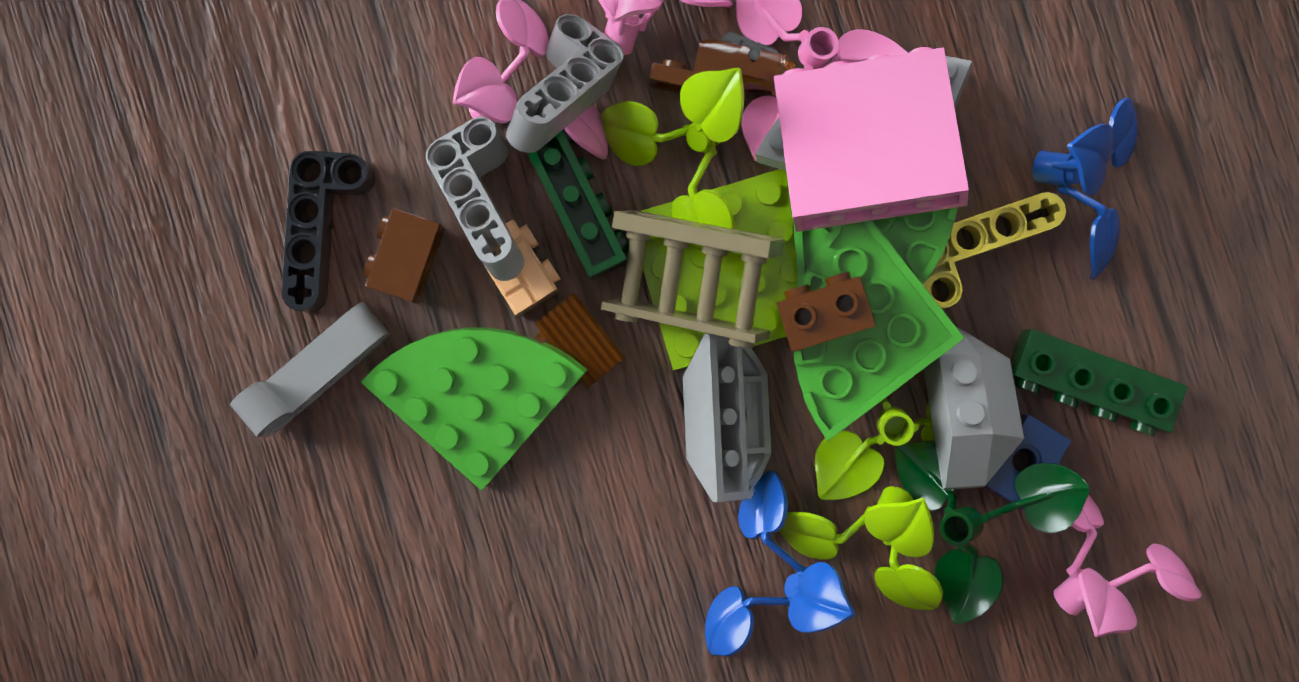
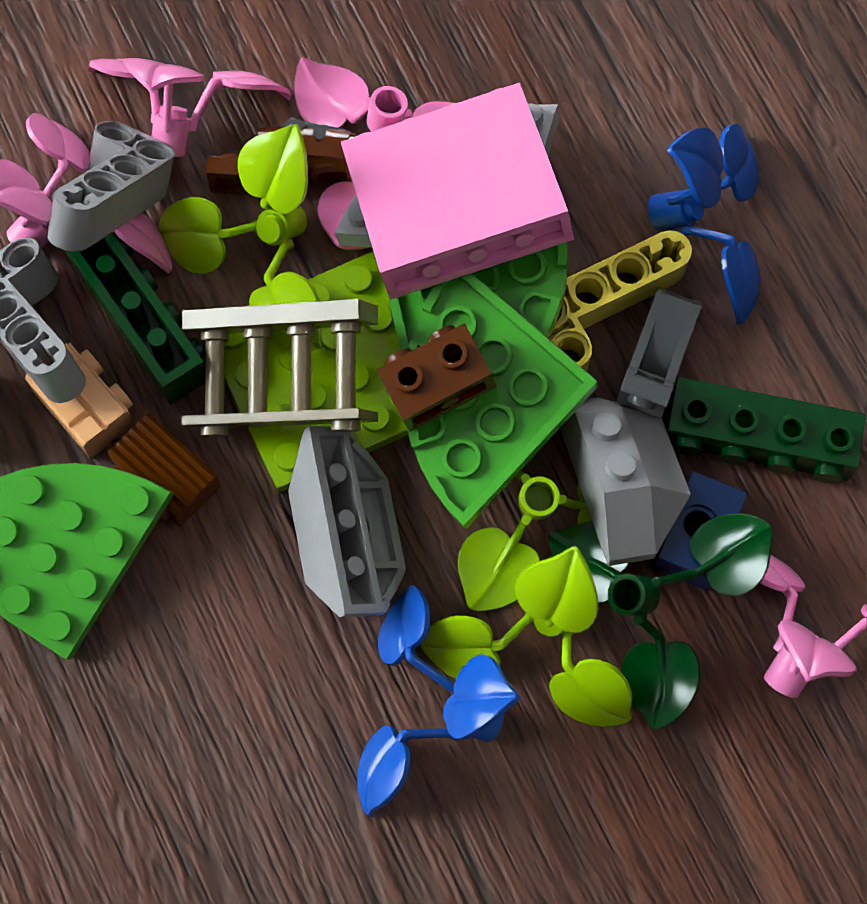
camera: 15 degrees left, 15 degrees down
none -> dark grey arch [616,287,702,419]

